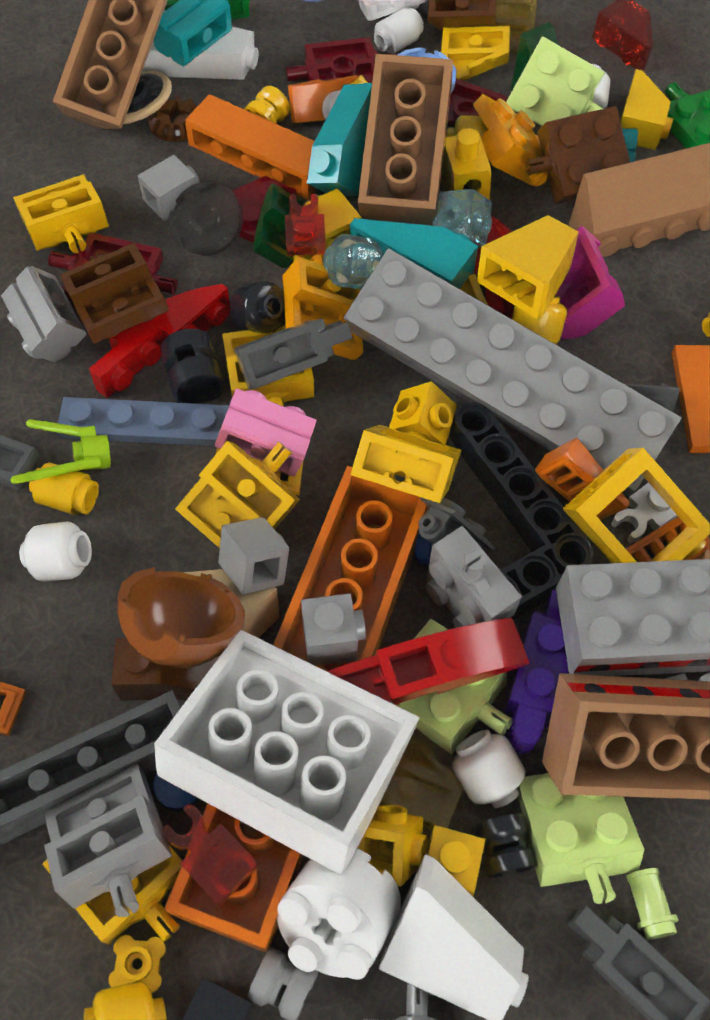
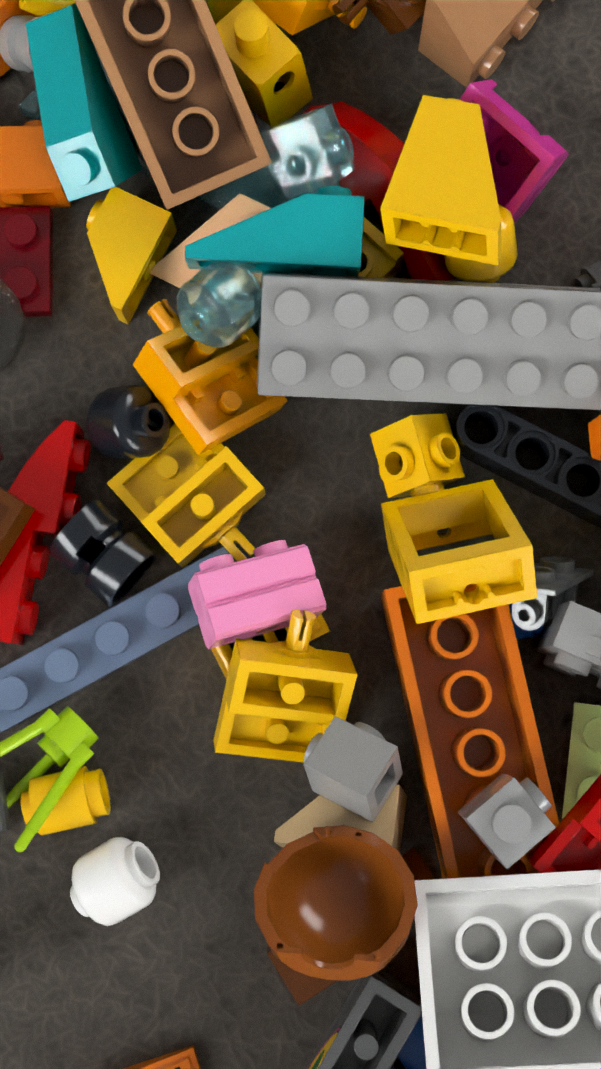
camera: 25 degrees left, 20 degrees up
dark grey hinge [234,318,353,389] -> none
dark green slope [253,183,303,268] -> none
clear red plate [285,194,326,256] -> none

